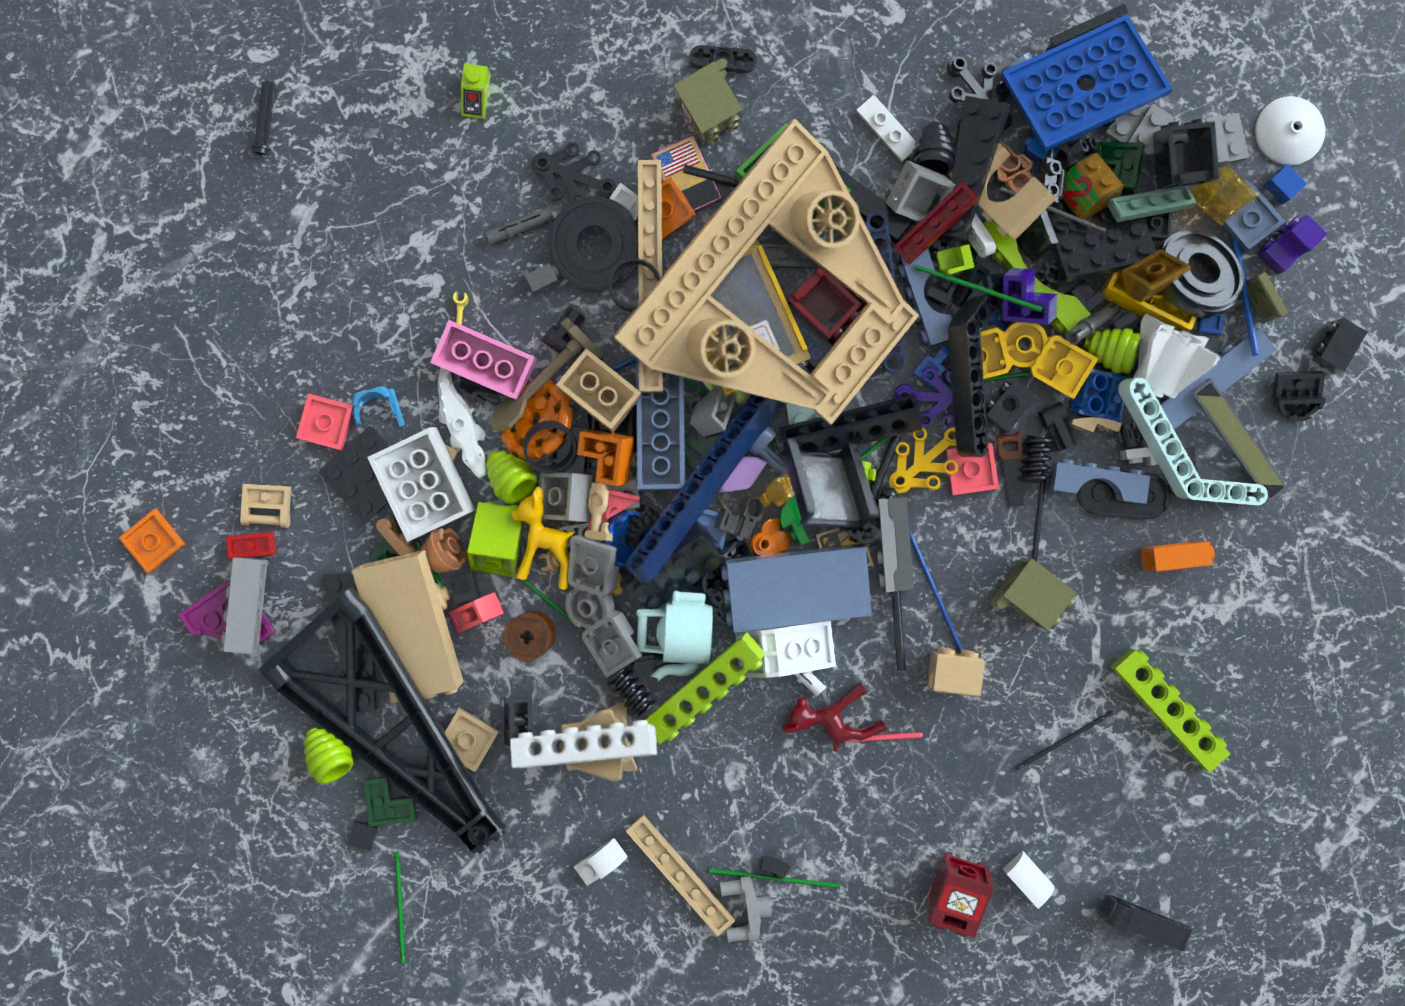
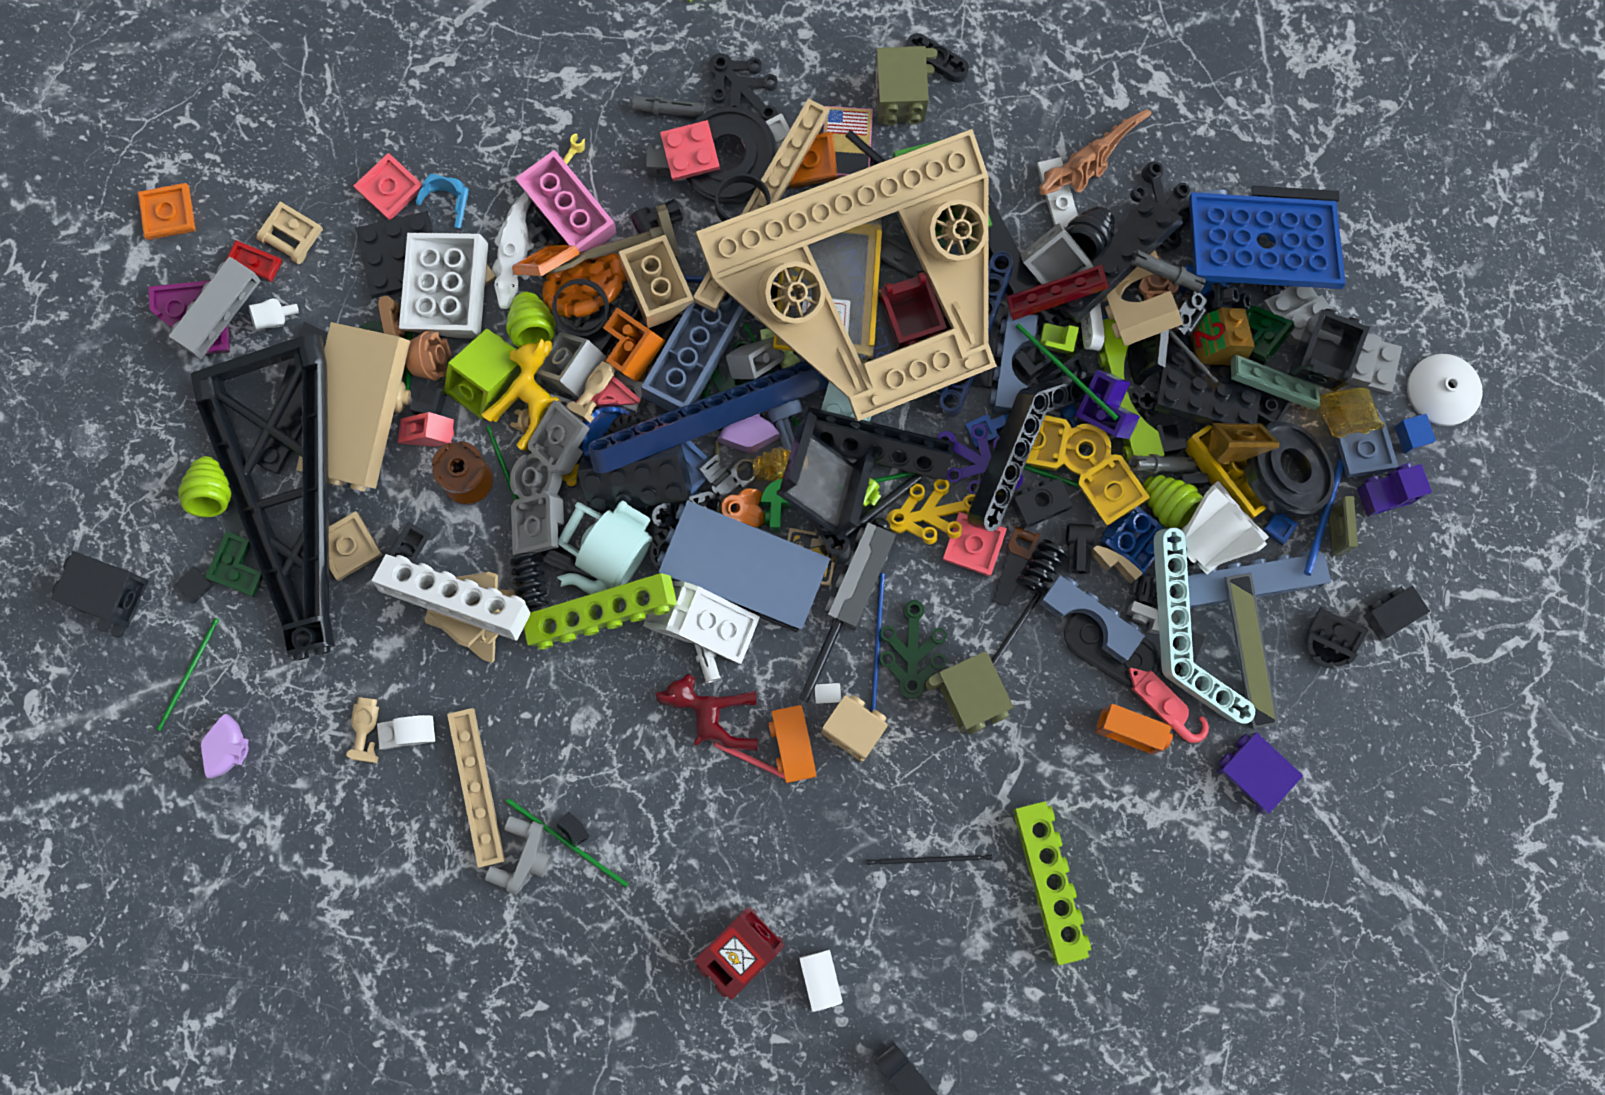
camera: 25 degrees right, 10 degrees down
none -> black container [51,551,149,638]
none -> lavender piece [201,714,249,779]
none -> white piece [248,299,299,331]
none -> tan piece [346,697,379,763]
none -> orange tile [512,245,579,276]
none -> coral plate [660,120,720,181]
none -> orange brick [768,705,817,783]
none -> white sticker [815,683,841,704]
none -> dark green plant [879,600,947,699]
none -> nougat animal [1039,109,1152,195]
none -> coral plate [1128,668,1209,743]
none -> dark grey pin [1131,249,1205,293]
none -> dark purple panel [1217,732,1303,815]

